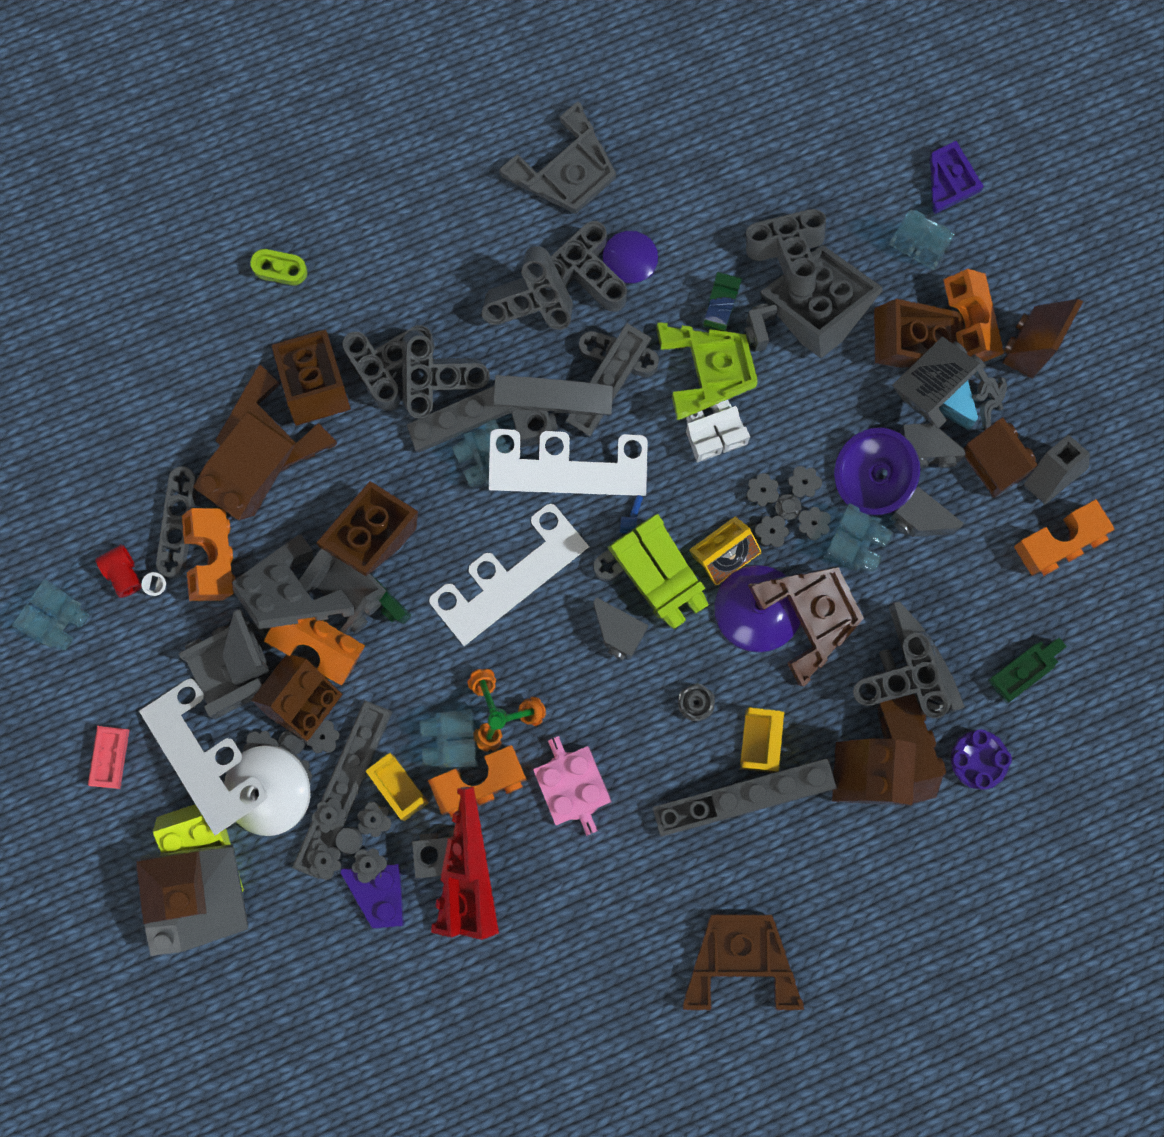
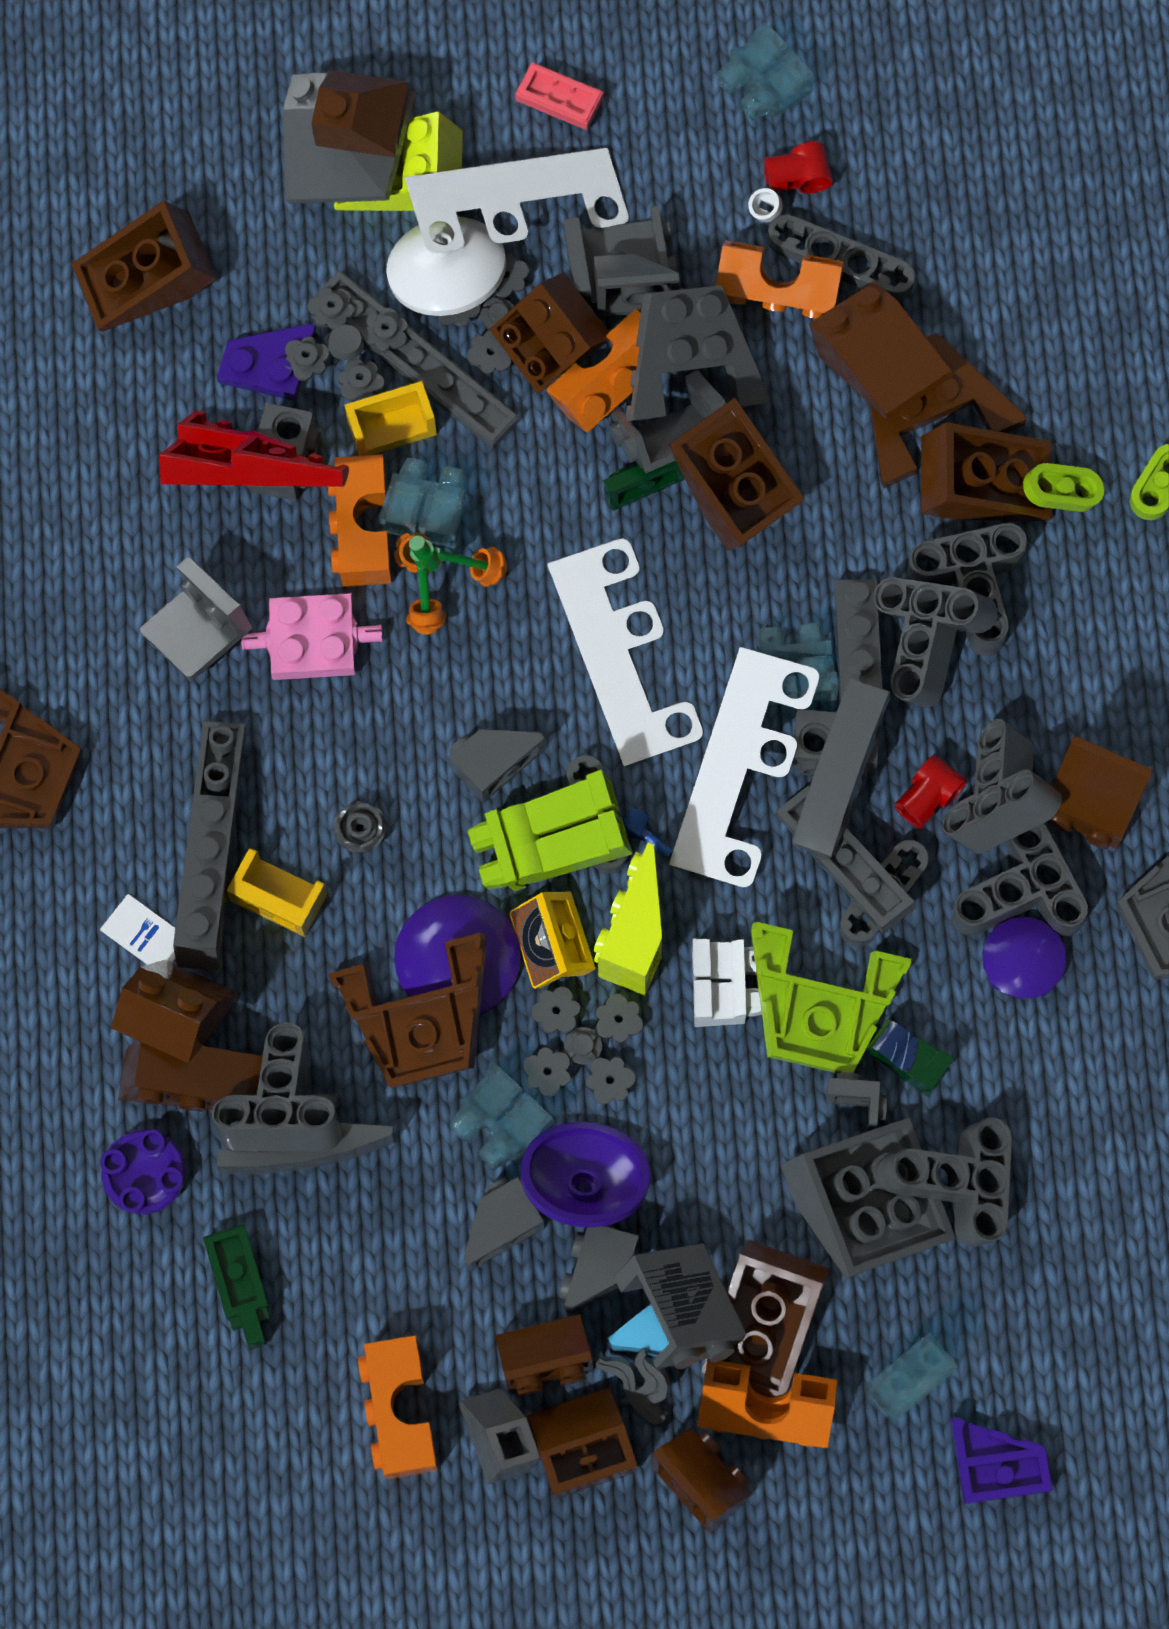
camera: 110 degrees right, 5 degrees down
none -> reddish brown slope [71,200,217,332]
none -> white sticker [100,894,176,965]
none -> bracket [140,556,253,681]
none -> reddish brown slope [527,1387,638,1500]
none -> neon yellow slope [594,842,662,996]
none -> red piece [894,754,967,829]
none -> lime plate [1023,463,1104,512]
none -> reddish brown slope [1047,735,1153,849]

